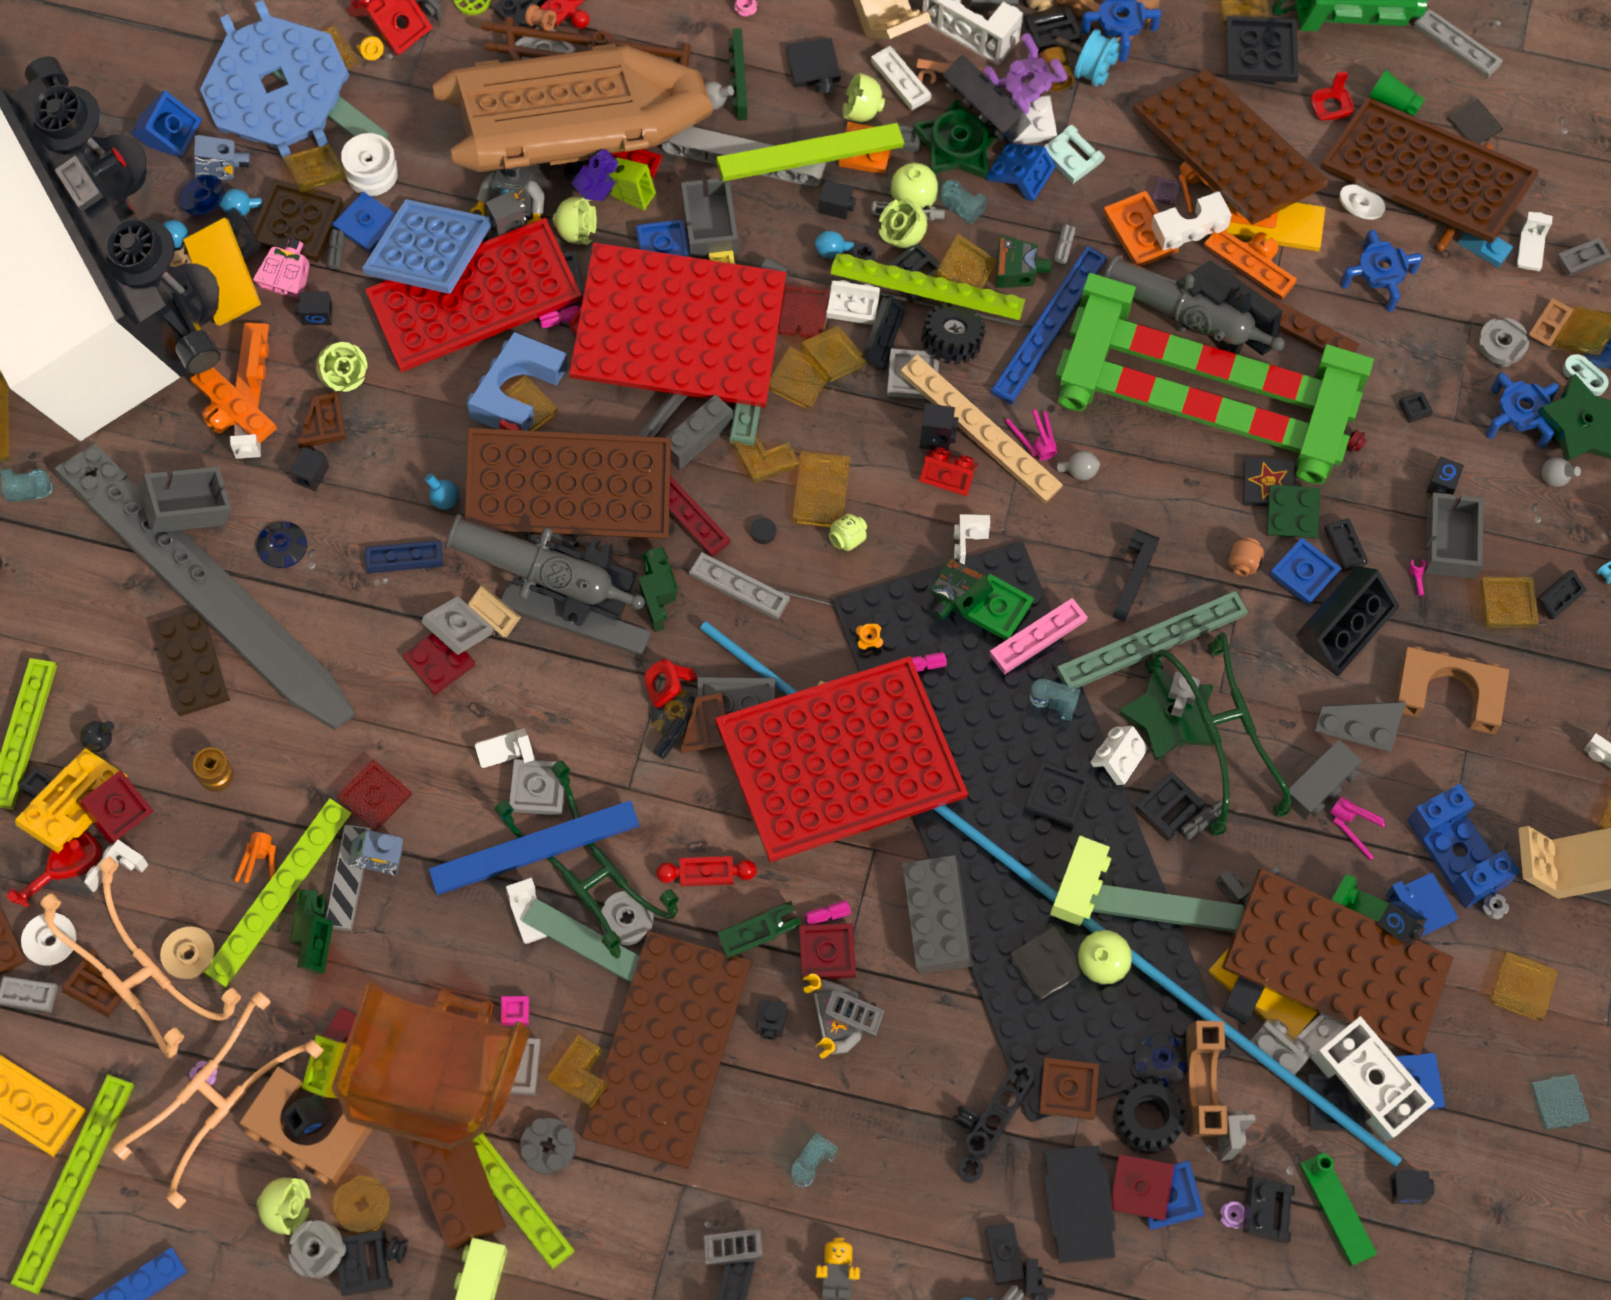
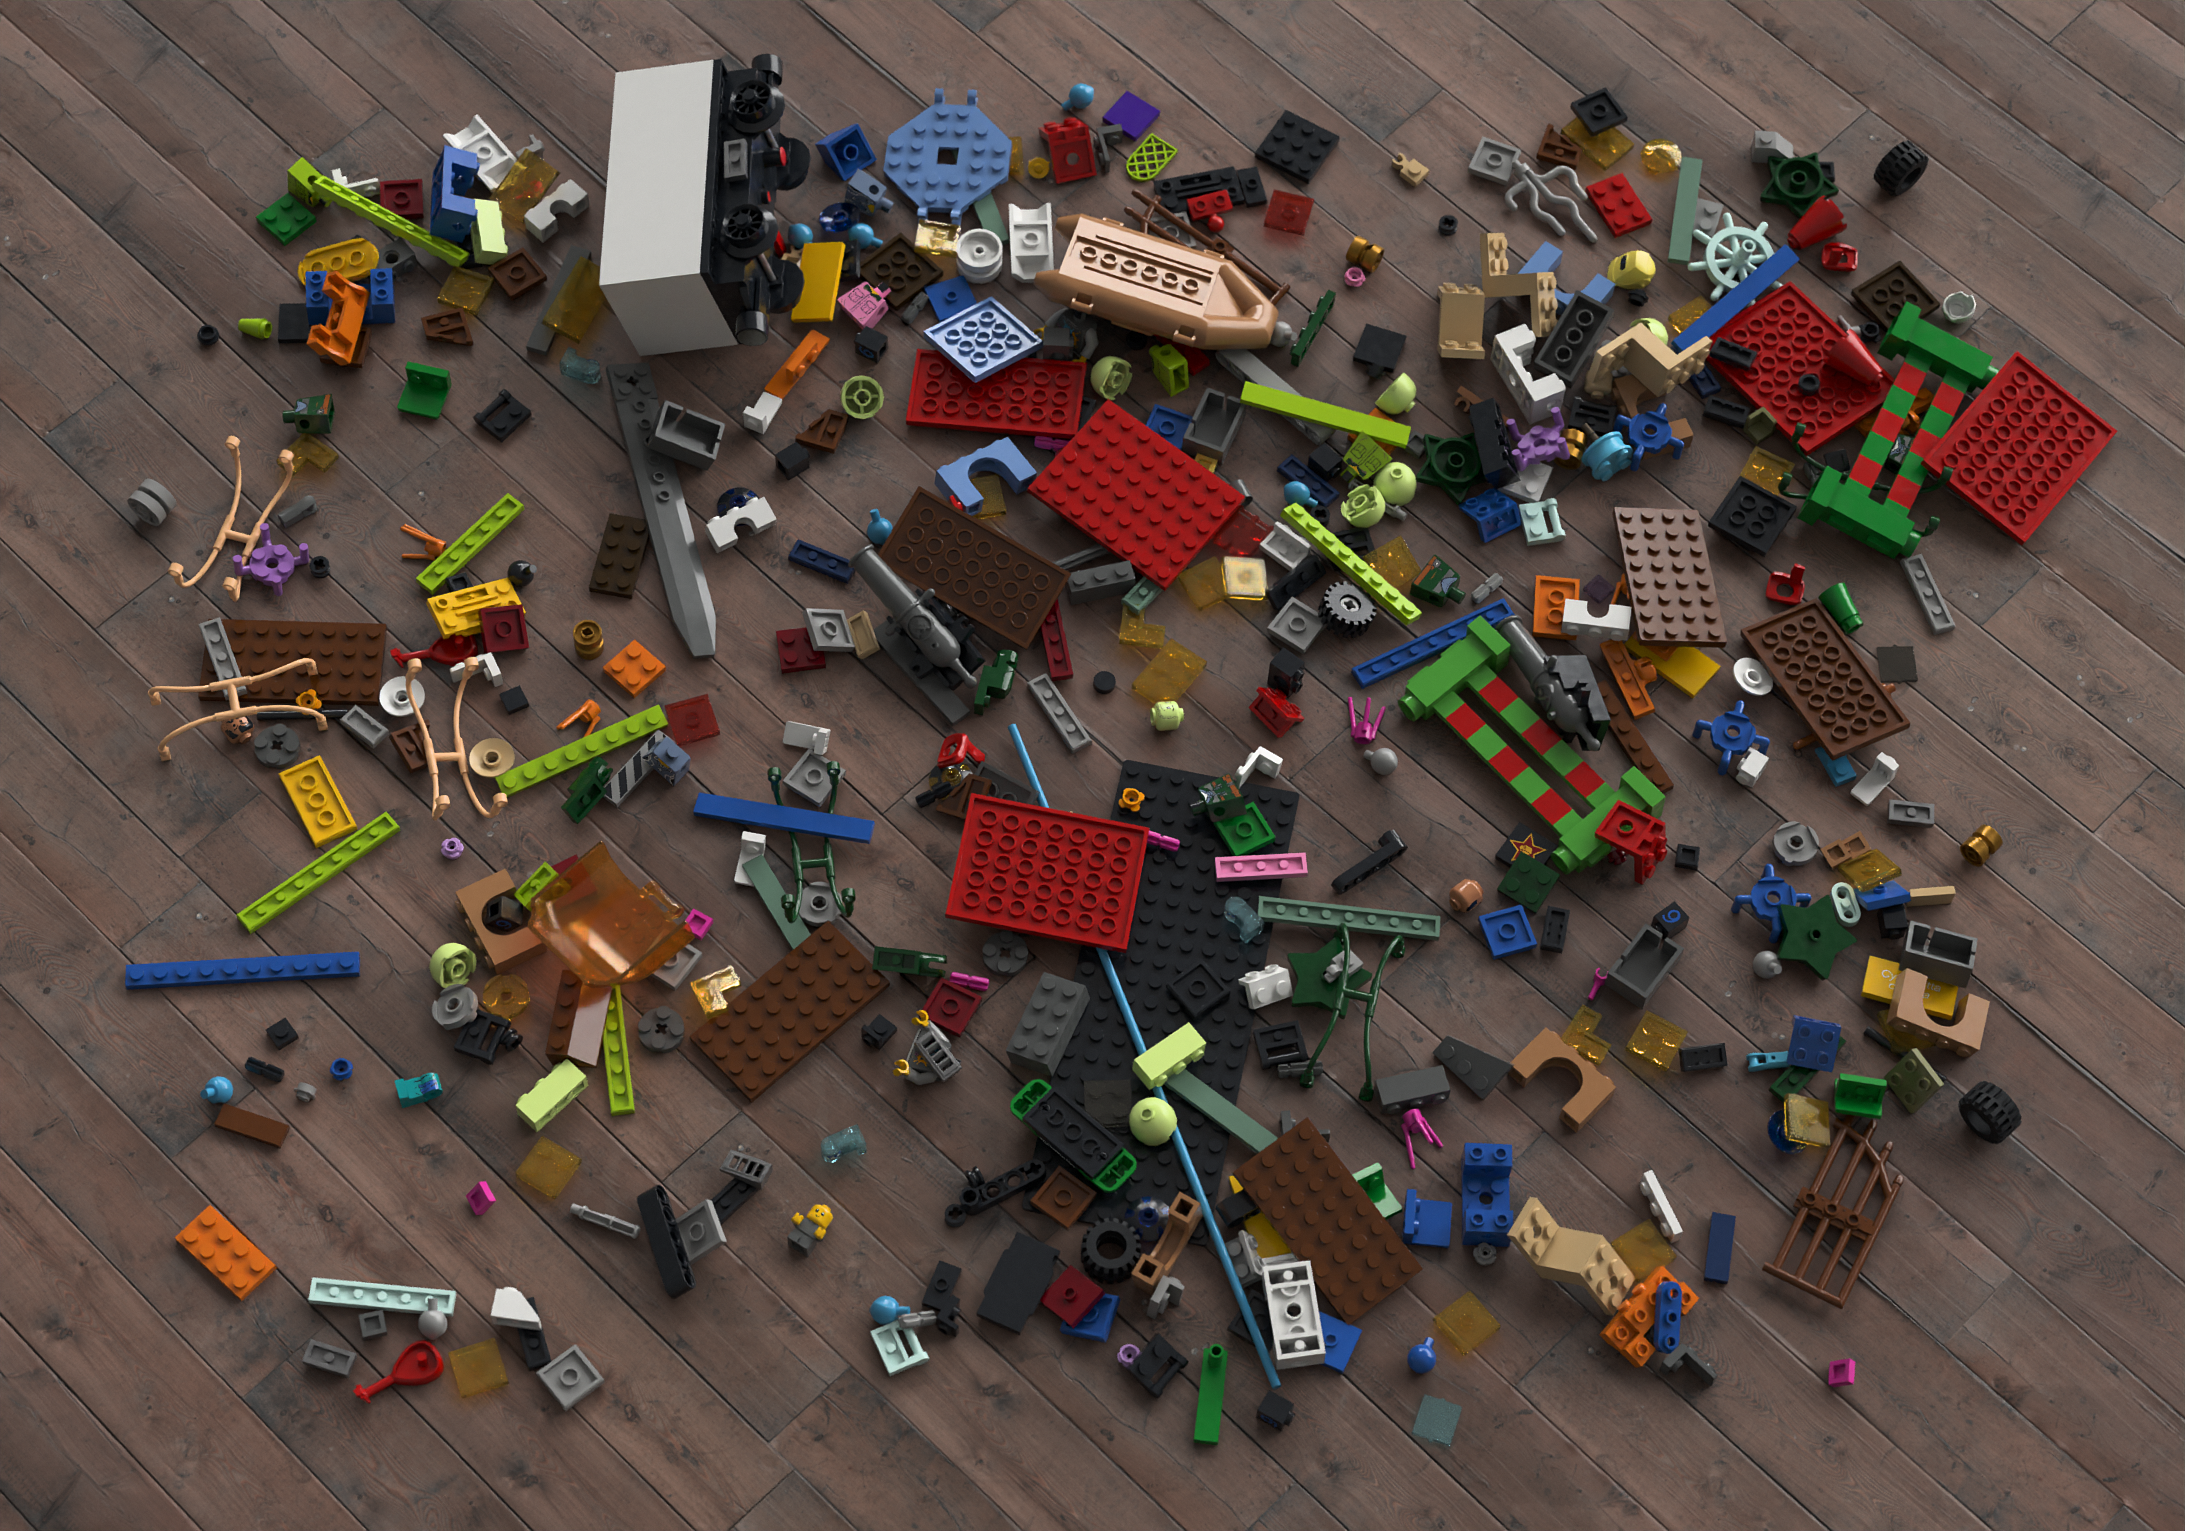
camera: 30 degrees right, 5 degrees down
light nougat bar [112,991,324,1209] -> none
orange plate [190,367,277,444] -> none
nougat bush [525,4,556,31] -> none
dark purple brick [571,149,618,201] -> none
red plate [656,856,757,887] -> none
white plate [871,46,931,110] -> none
tan plate [900,354,1063,504] -> none
clear light blue leg [941,180,987,225] -> none
black slope [1296,566,1399,676] -> none
black brick [1377,901,1427,943] -> none
none -> black tile [499,685,529,715]
none -> orange plate [603,639,666,698]
none -> white arch [705,497,777,553]
none -> dark grey plate [982,930,1028,977]
none -> white piece [1009,203,1054,283]
none -> black piece [1010,1079,1137,1193]
none -> dark blue tile [1277,454,1340,508]
none -> lime torso [1340,430,1392,483]
none -> blue piece [1407,1337,1436,1374]
none -> clear yellow plate [1561,1004,1611,1066]
none -> red bracket [1595,800,1667,885]
none -> white brick [1736,747,1769,788]

